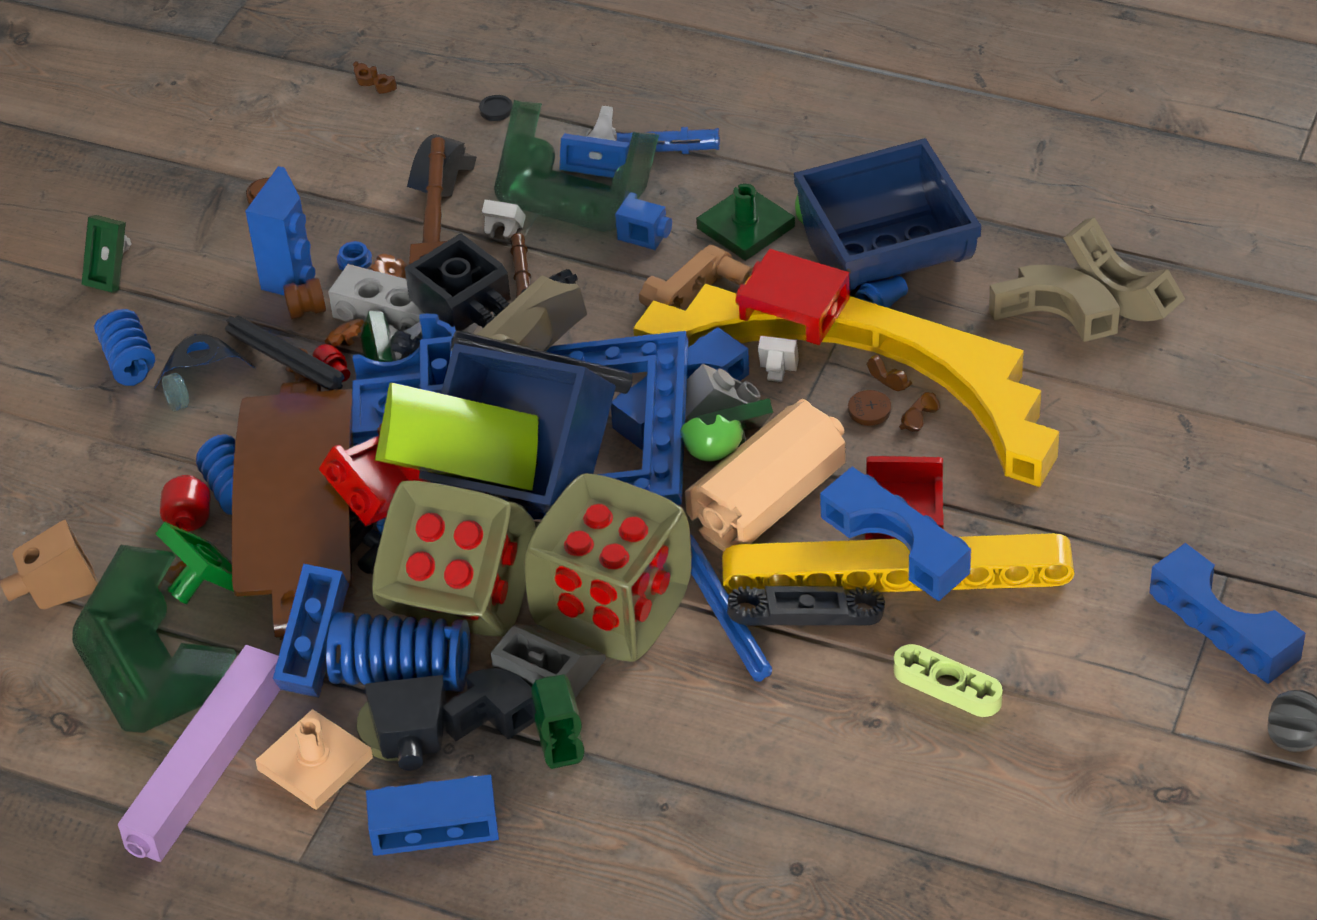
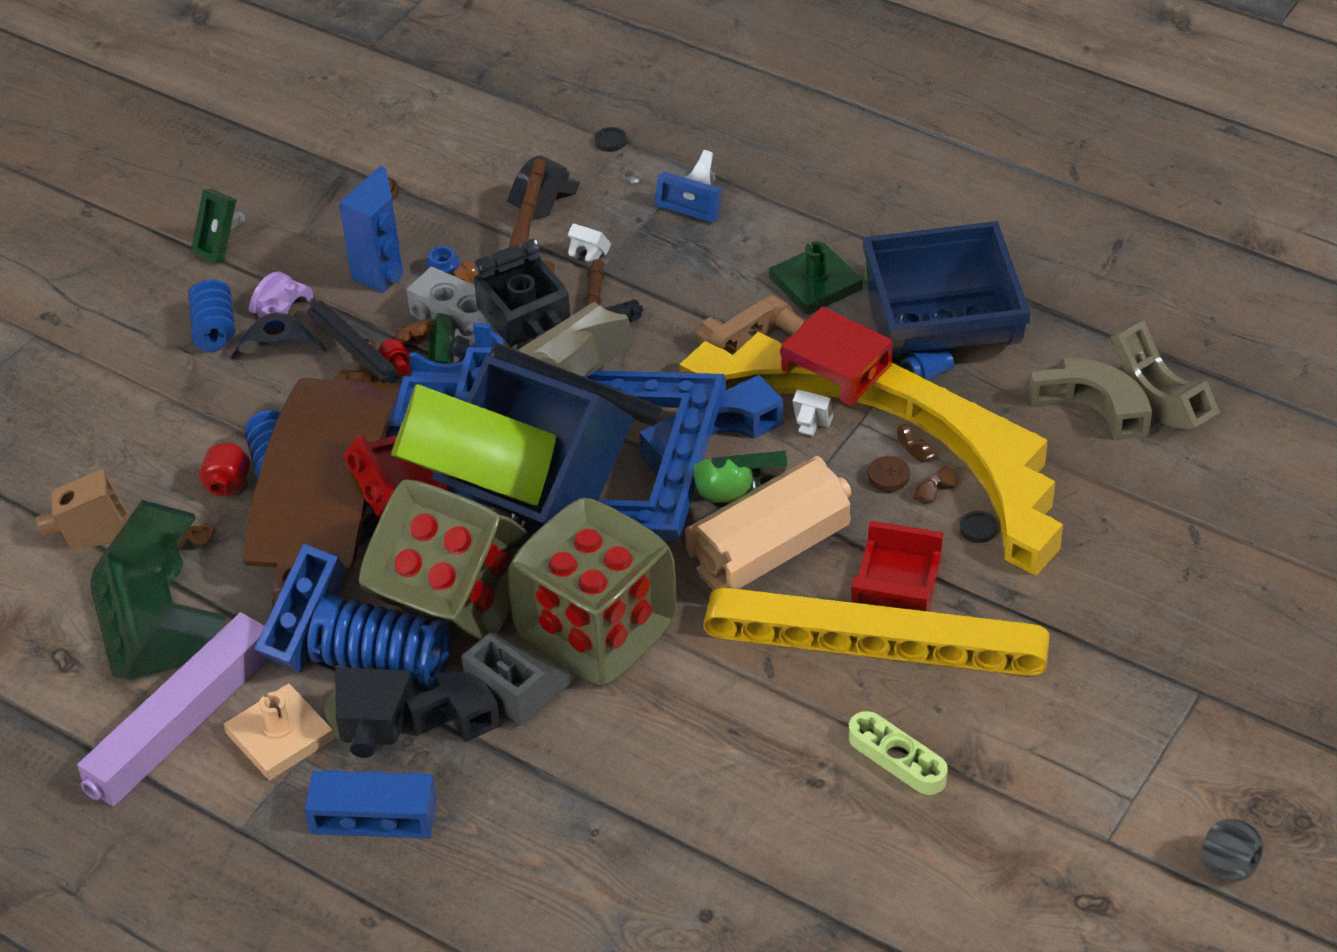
camera: 10 degrees right, 0 degrees up
green tile [155,522,246,604] -> none
clear light blue tile [162,373,189,411] -> none
reddish brown wheel [283,277,326,320] -> none
reddish brown piece [353,61,397,94] -> none
clear green windscreen [494,100,659,232] -> none
dark green brick [531,674,584,769] -> none
blue brick [615,192,672,250] -> none
blue pin [617,127,720,154] -> none
light grey slope [685,364,761,420] -> none
blue axle [690,534,772,682] -> none
black plate [727,586,885,626] -> none
blue arch [820,466,971,601] -> none
blue arch [1149,543,1306,684] -> none
none -> lavender piece [249,271,314,318]
none -> black axle [475,239,541,279]
none -> black piece [960,511,997,543]

